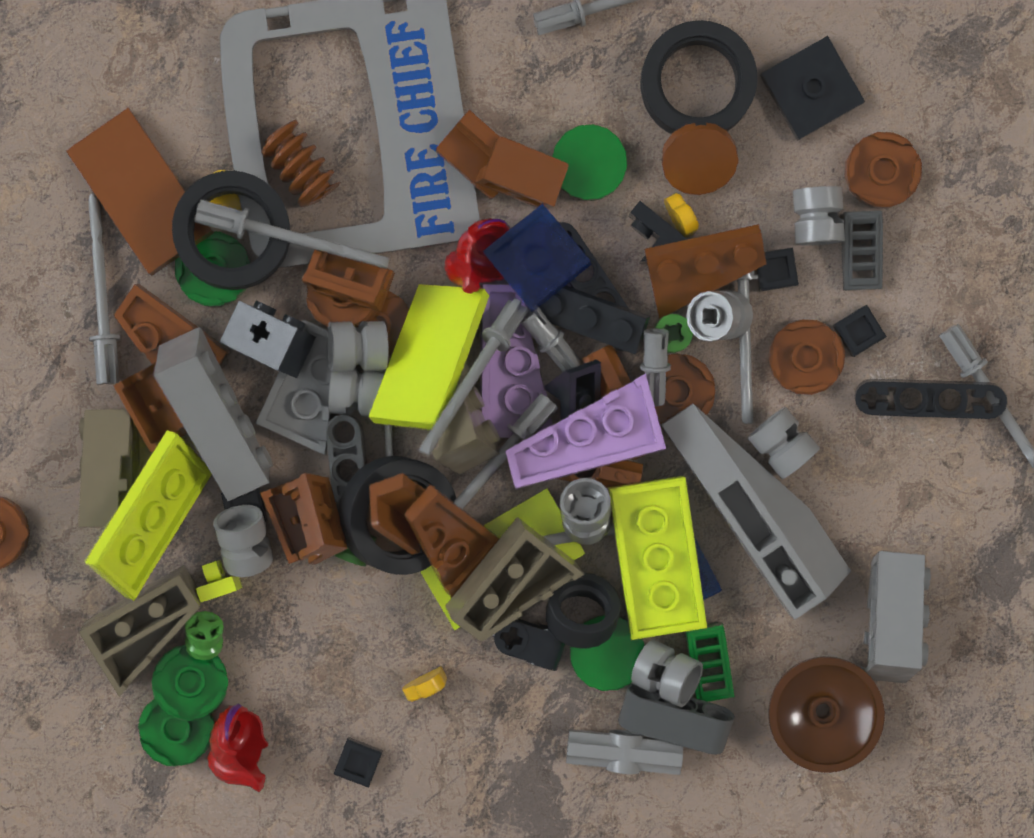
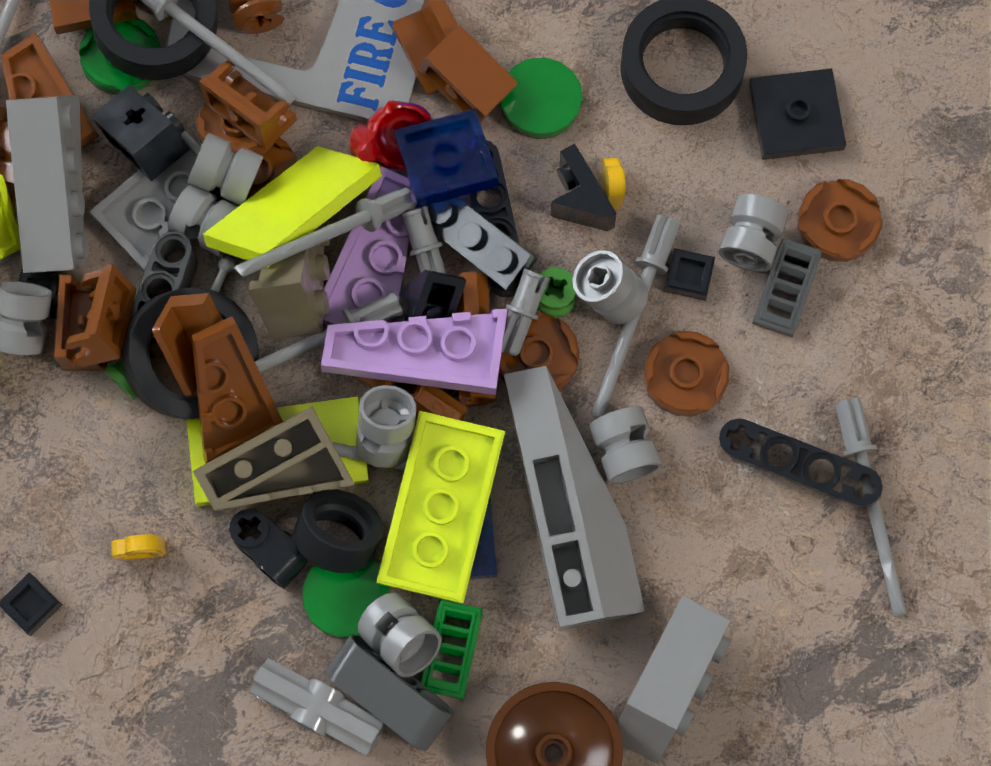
camera: 20 degrees right, 15 degrees down
dark orange wing [645,224,766,319] -> none
dark orange tile [661,123,739,195] -> none
black tile [833,305,887,357] -> none

